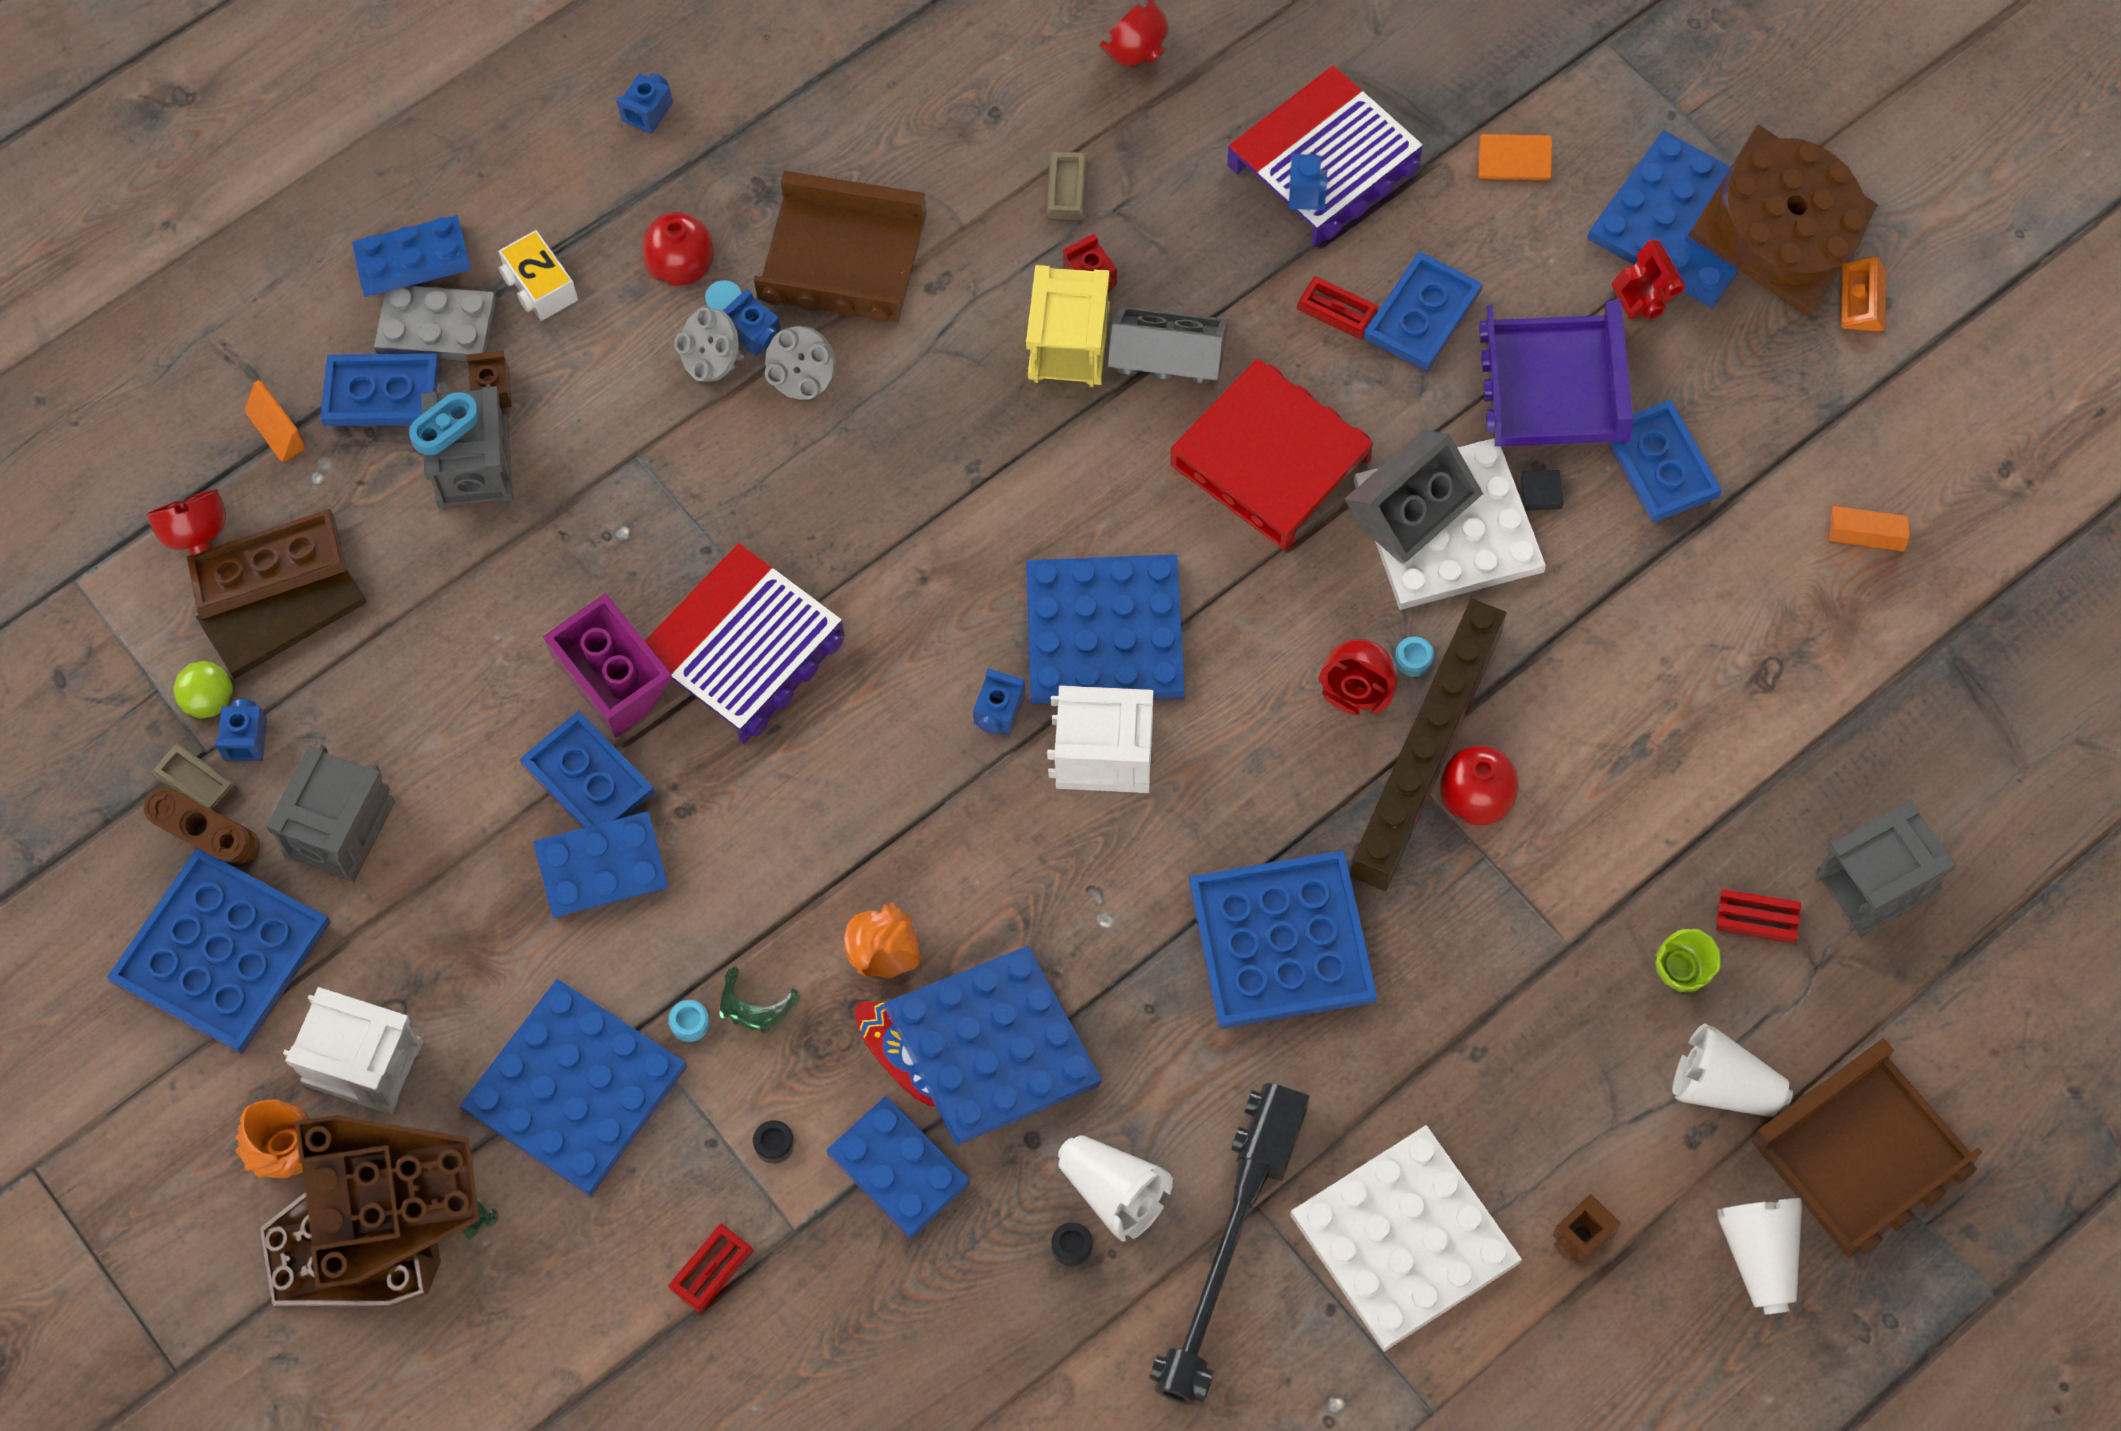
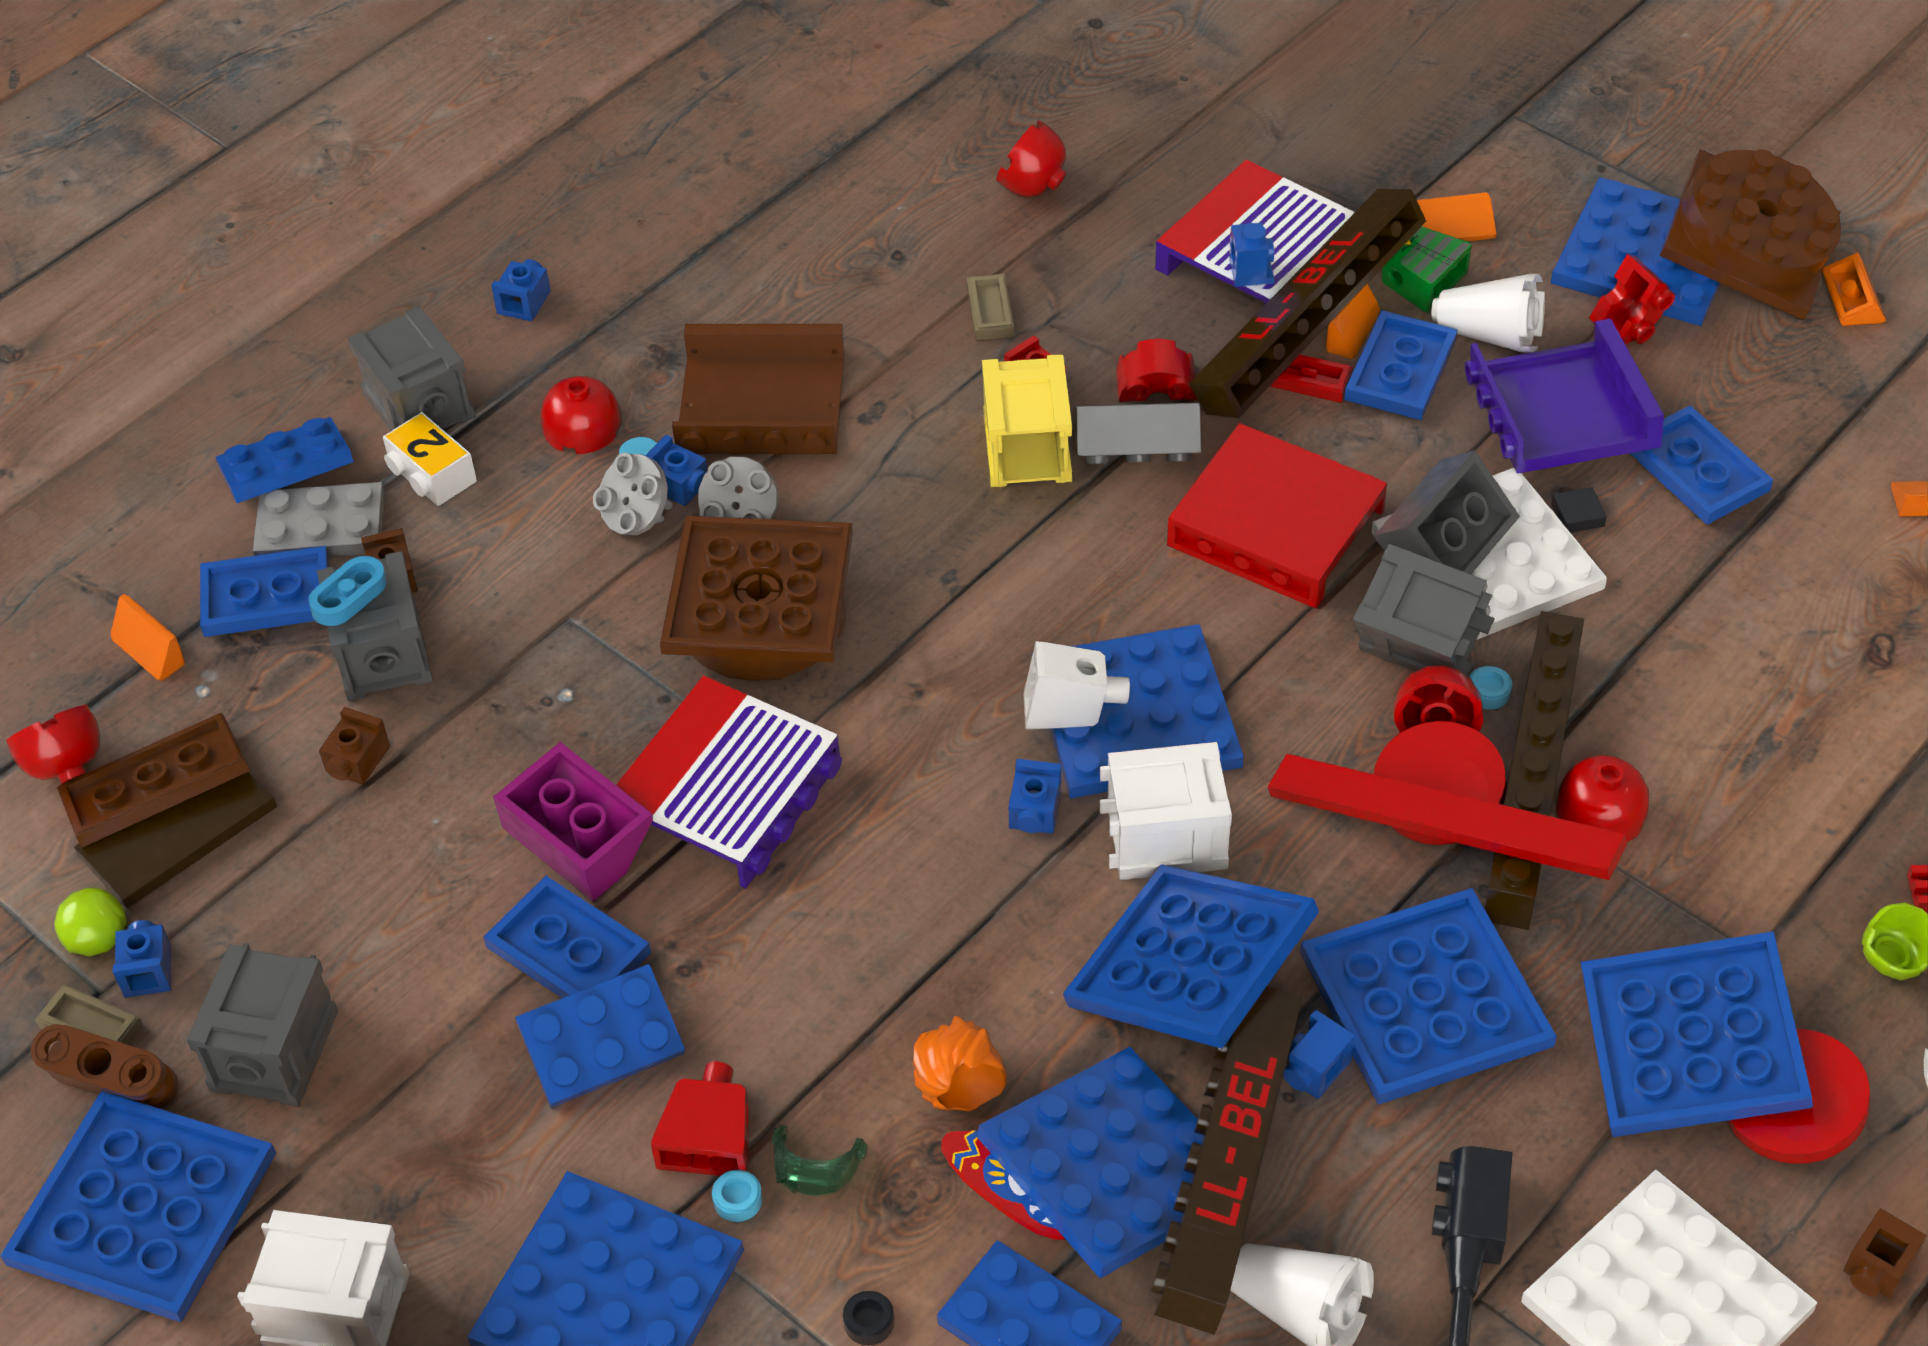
camera: 10 degrees left, 15 degrees down
none -> reddish brown brick [319,706,390,785]
none -> dark grey container [348,306,476,431]
none -> red torso [651,1061,749,1176]
none -> reddish brown piece [660,515,853,680]
none -> white torso [1023,641,1130,729]
none -> blue plate [1063,864,1319,1049]
none -> red cylinder [1116,338,1197,402]
none -> dark brown brick [1151,986,1303,1335]
none -> dark brown brick [1189,189,1426,418]
none -> red tile [1268,754,1627,880]
none -> blue brick [1283,1010,1355,1099]
none -> orange slope [1326,283,1380,359]
none -> dark grey container [1353,544,1495,676]
none -> red piece [1373,721,1506,845]
none -> green torso [1381,226,1472,313]
none -> white cone [1432,274,1545,354]
none -> blue plate [1581,931,1813,1137]
none -> red piece [1727,1029,1870,1164]

